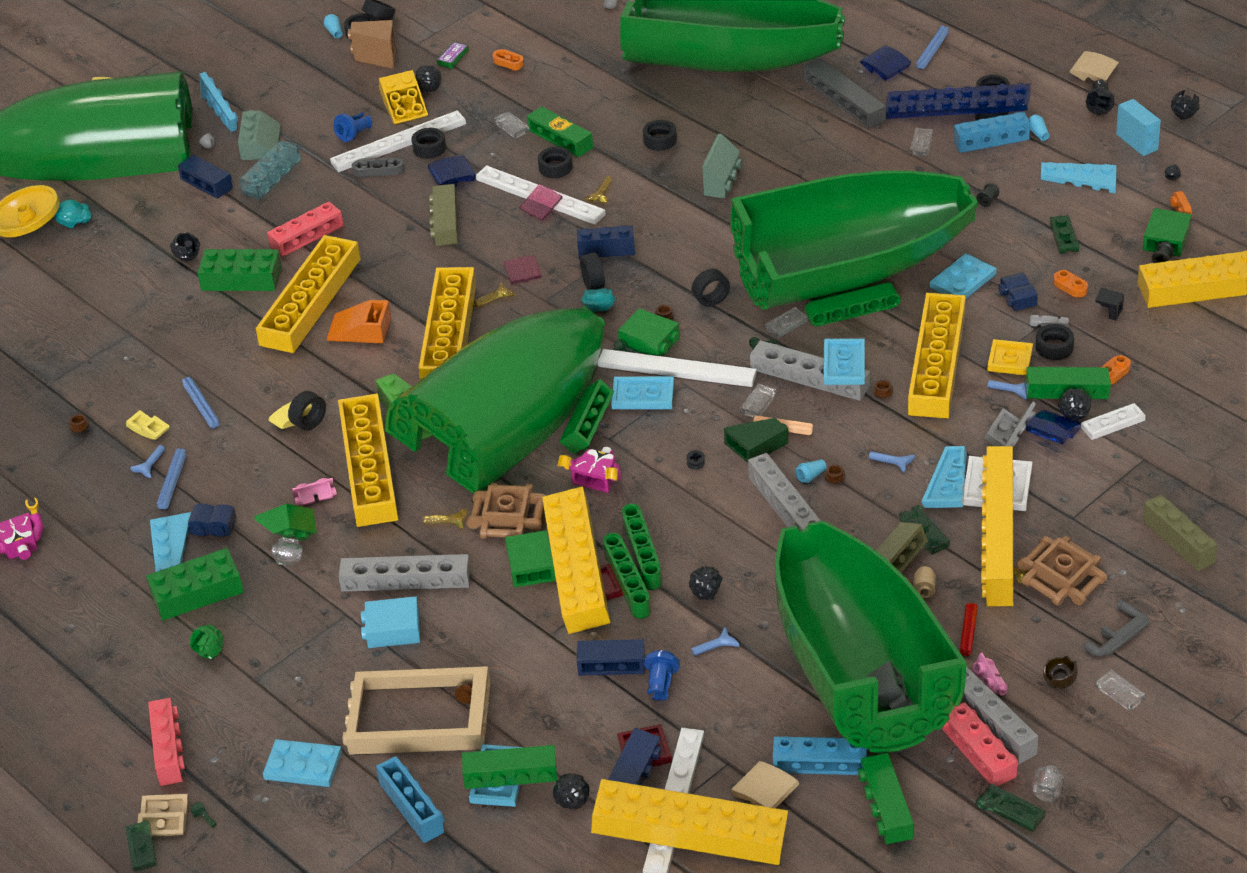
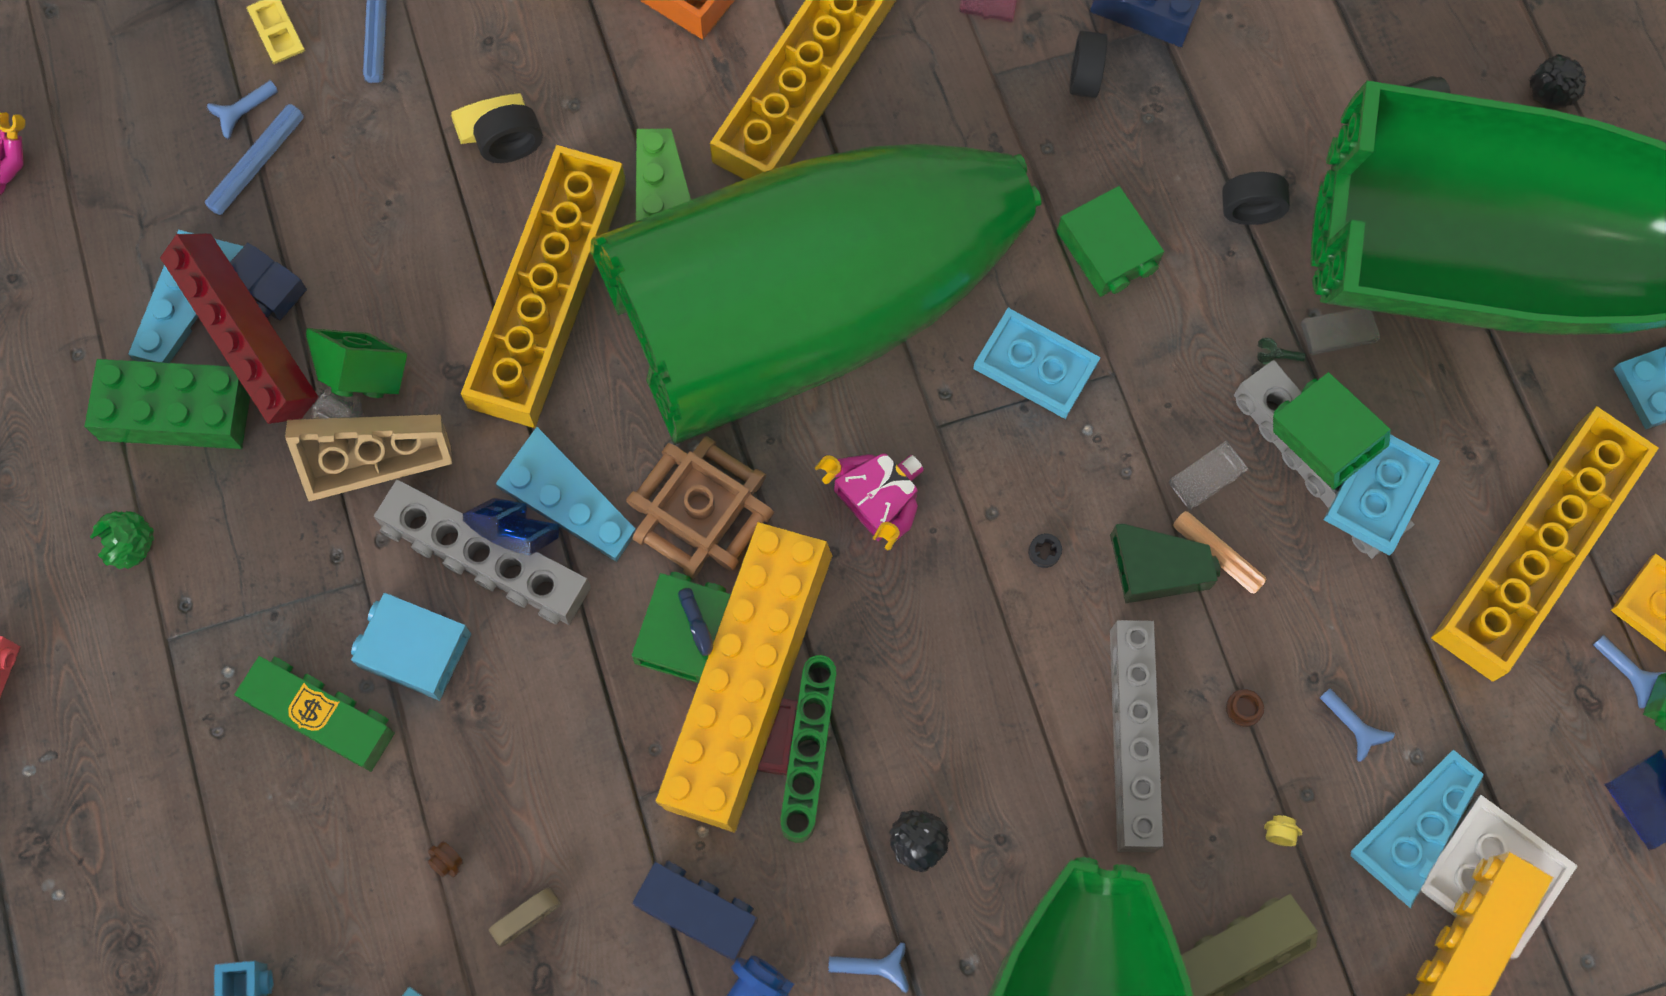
camera: 20 degrees right, 30 degrees up
medium azure plate [263,739,342,787] -> none
bright pink hinge [292,478,337,507] -> none
tan window [343,666,491,755] -> none
clear yellow piece [423,508,468,529] -> none
clear yellow piece [474,282,515,307] -> none
green brick [559,379,614,454] -> none
teal hair [581,288,616,312] -> none
white tile [598,349,757,387] -> none
clear green hand [613,340,641,354] -> none
green beam [622,503,662,590] -> none
reddish brown plate [655,305,674,320] -> none
medium azure cone [795,459,827,483] -> none
green beam [804,283,901,327] -> none
reddish brown plate [873,380,893,398] -> none
clear green plate [899,505,950,555] -> none
light grey bracket [983,402,1036,446] -> none
none -> dark red brick [160,234,319,424]
none -> green brick [234,656,395,772]
none -> tan wedge [285,415,452,502]
none -> clear blue slope [462,498,560,556]
none -> dark tan beam [489,887,561,947]
none -> medium azure wing [496,427,636,562]
none -> dark blue piece [678,588,713,656]
none -> light yellow plate [1264,815,1302,846]
none -> green brick [1273,372,1391,490]

